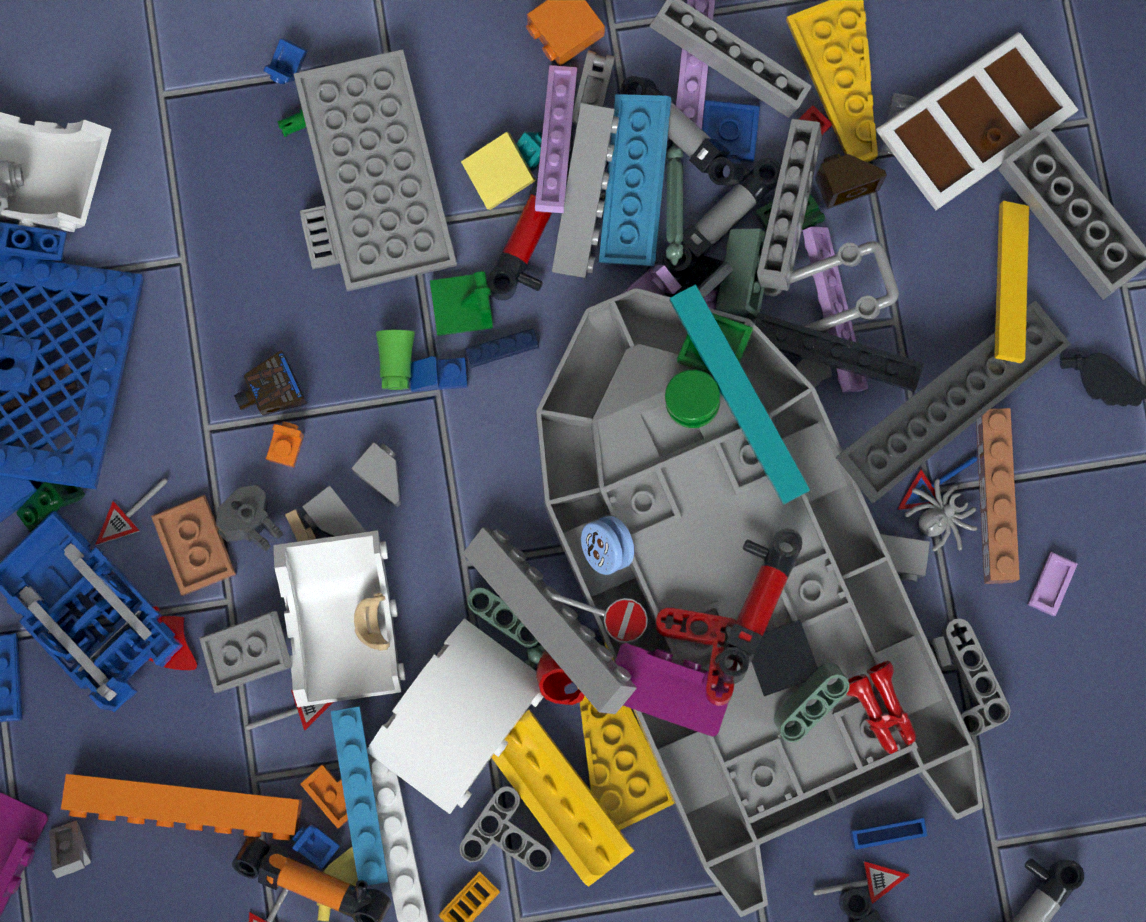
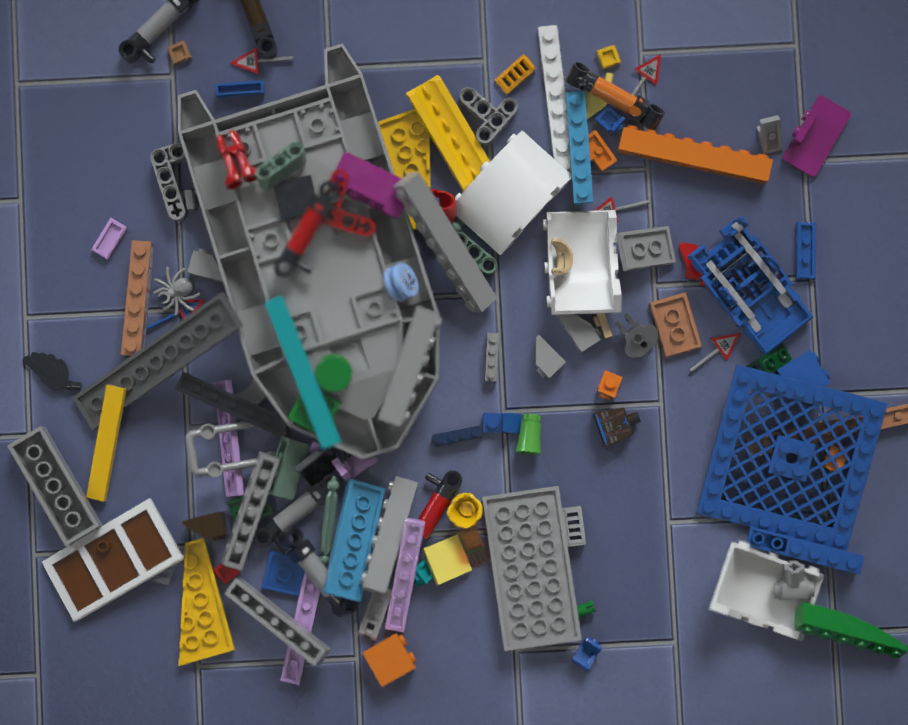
camera: 175 degrees left, 5 degrees up
green plate [430,271,493,336] -> none
piece [551,593,648,643] -> none
none -> medium nougat tile [167,40,192,66]
none -> light grey brick [378,306,442,426]
none -> yellow hair [447,493,483,528]
none -> clear orange slope [458,525,489,567]
none -> light grey piece [485,333,499,382]

